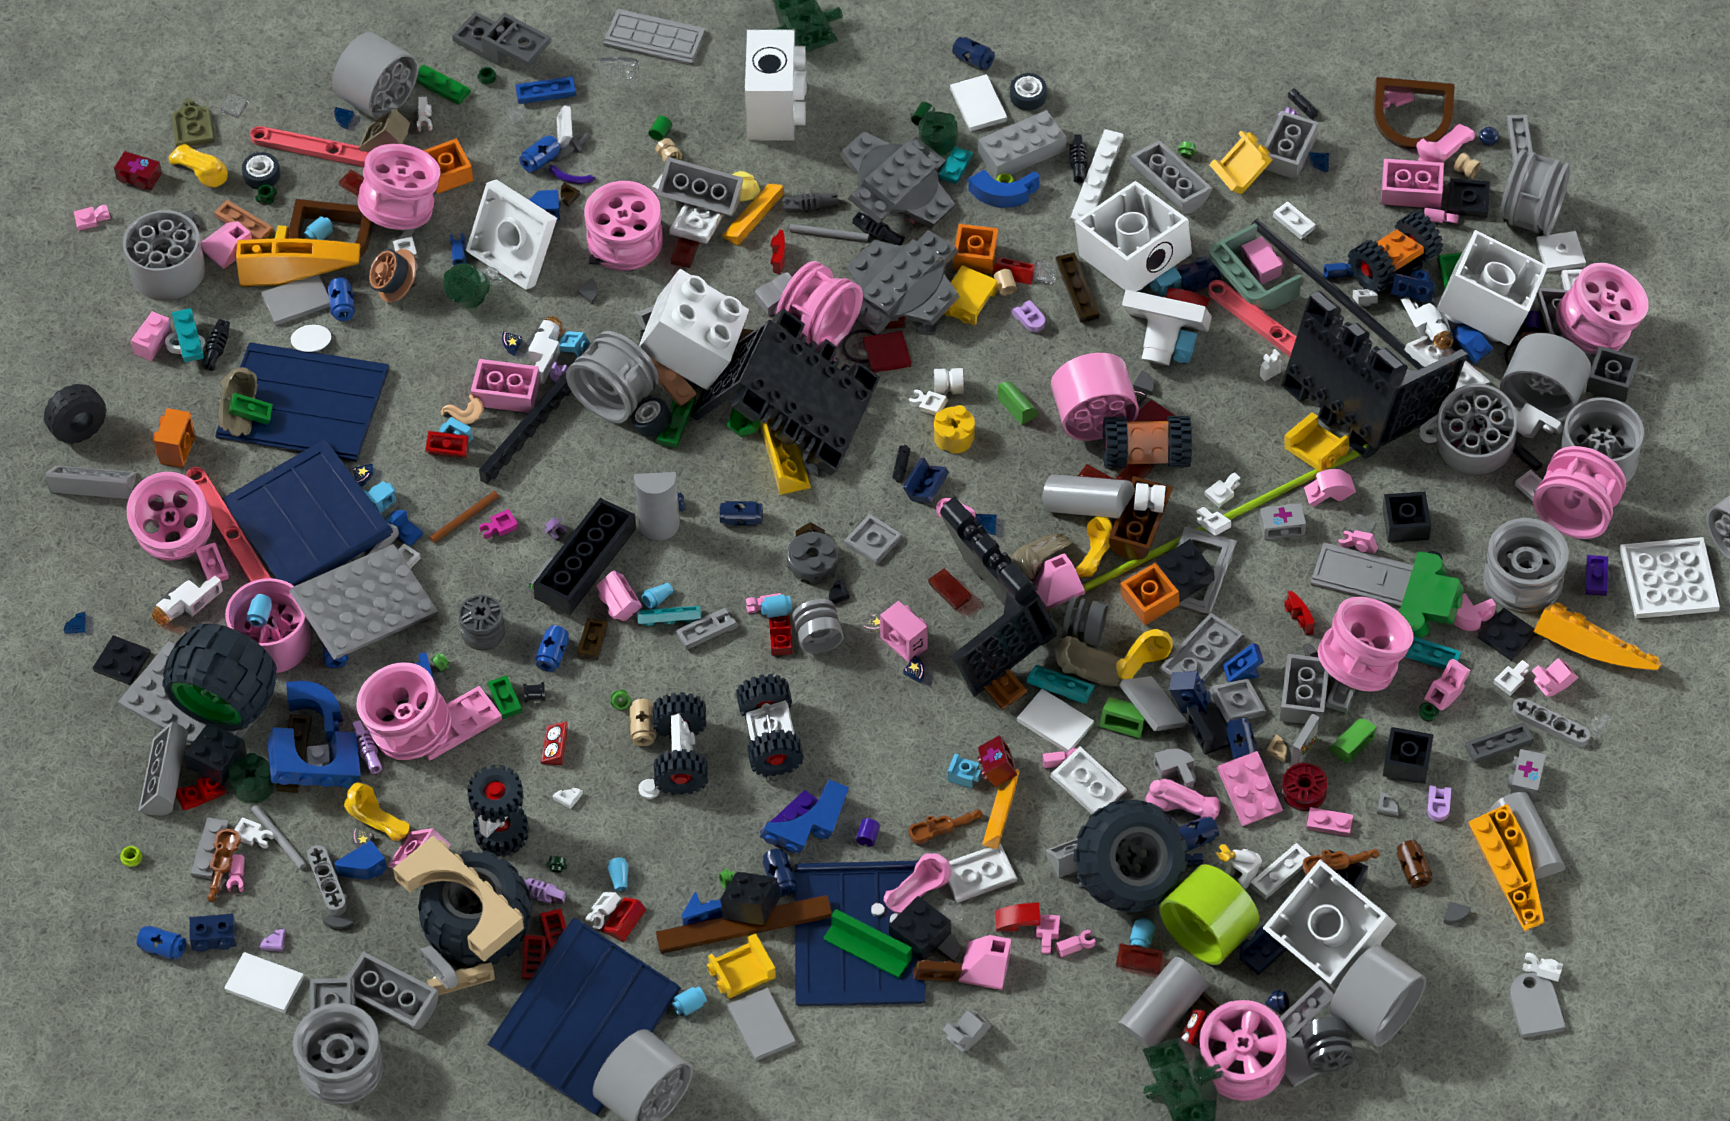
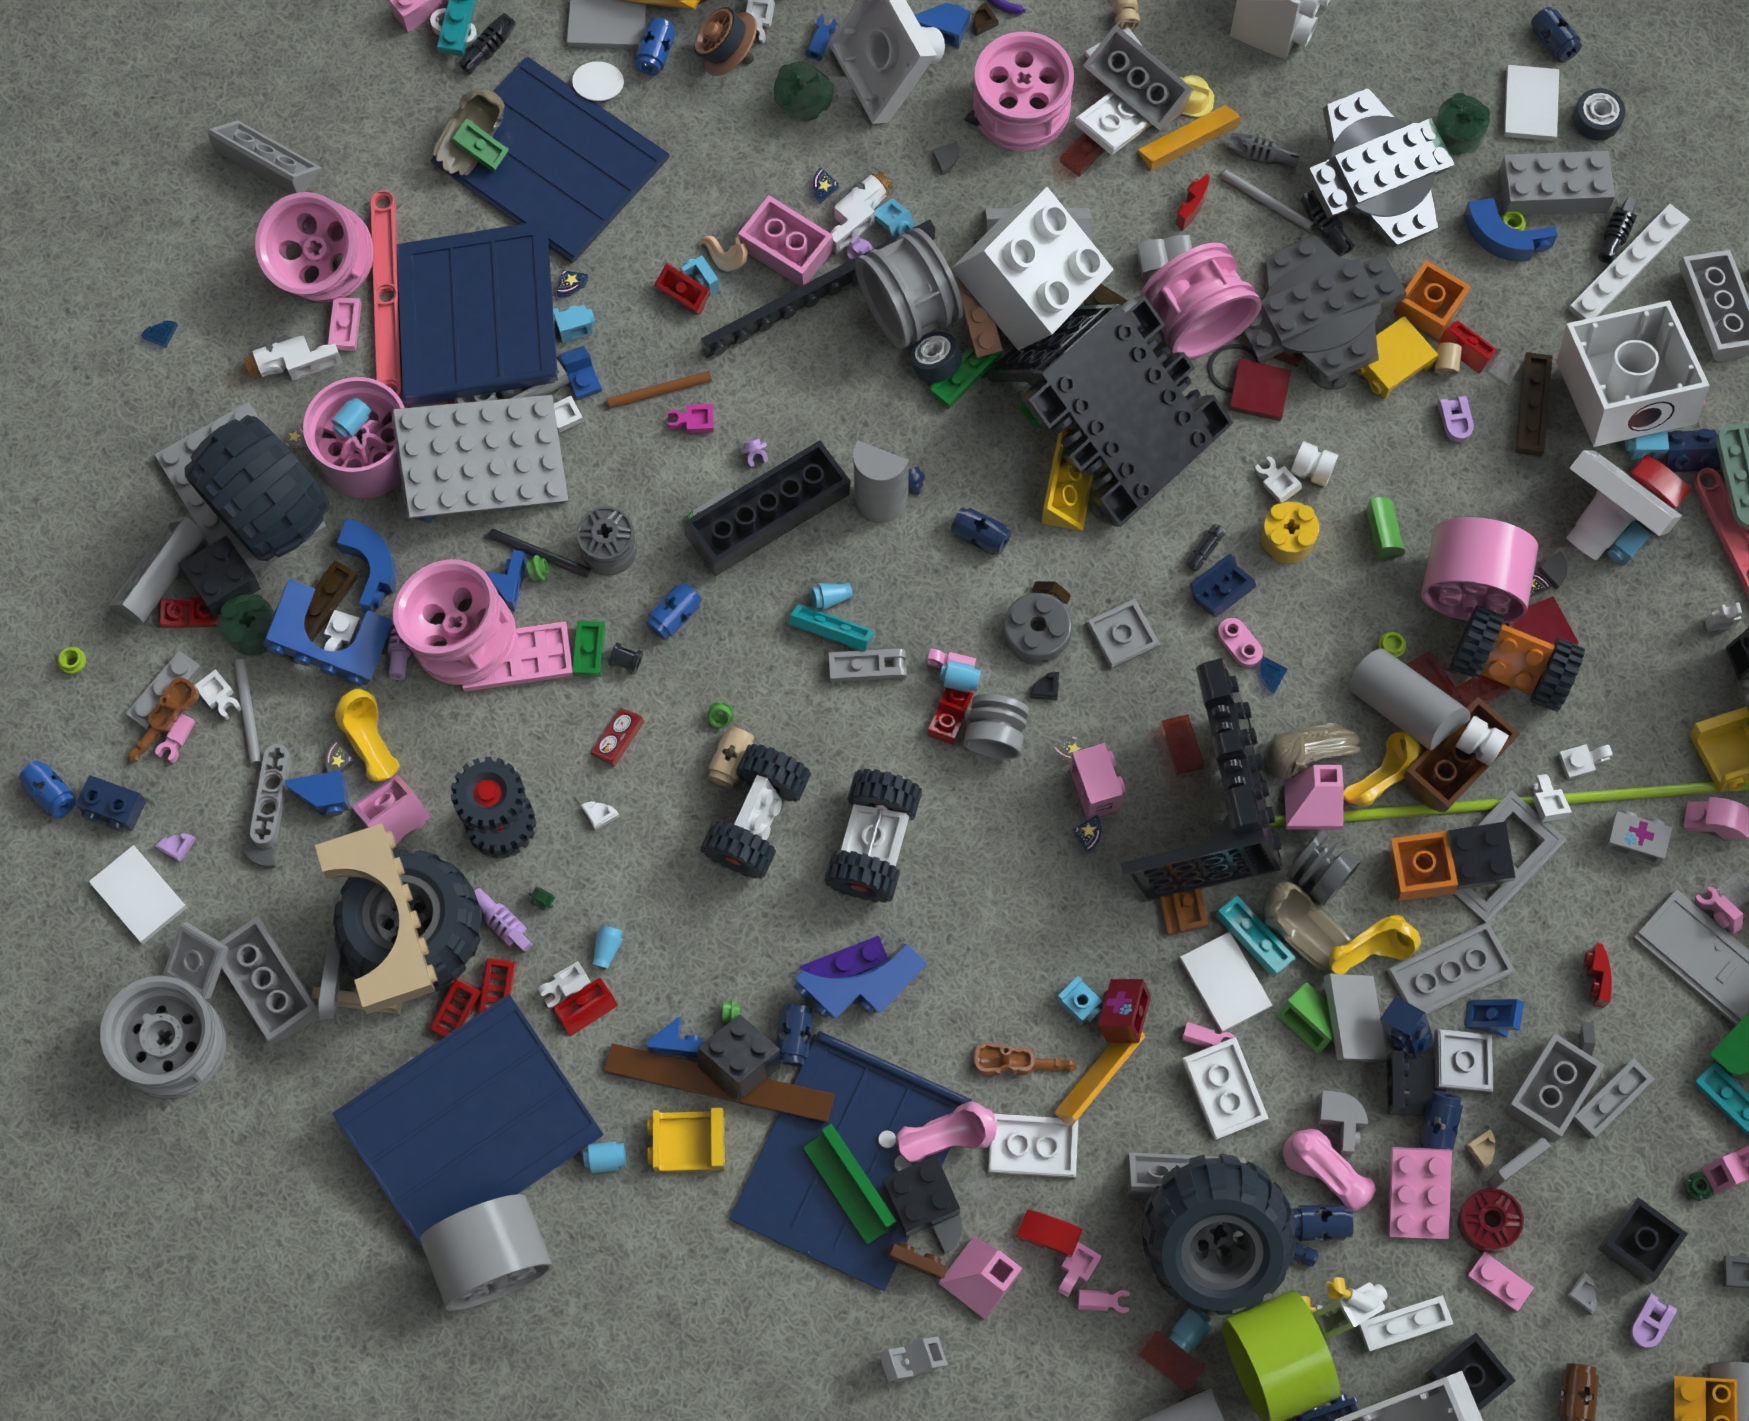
camera: 25 degrees right, 15 degrees up
black tyre [44,384,107,444] -> none
black plate [92,635,151,686] -> none
orange brick [153,408,196,468] -> none
dark brown plate [577,618,608,661] -> none
bright pink brick [596,571,642,621] -> none
white plate [638,779,660,799] -> none
light grey tile [727,988,796,1061] -> none
dark purple beam [856,818,880,847] -> none
dark green beam [911,101,935,128] -> none
teal plate [939,146,973,185] -> none
dark orange piece [1303,849,1380,875] -> none
bright pink wheel [1318,597,1413,691] -> none
bright green brick [1328,719,1377,764] -> none
none -> black bar [488,528,591,578]
none -> lime plate [1378,632,1406,658]

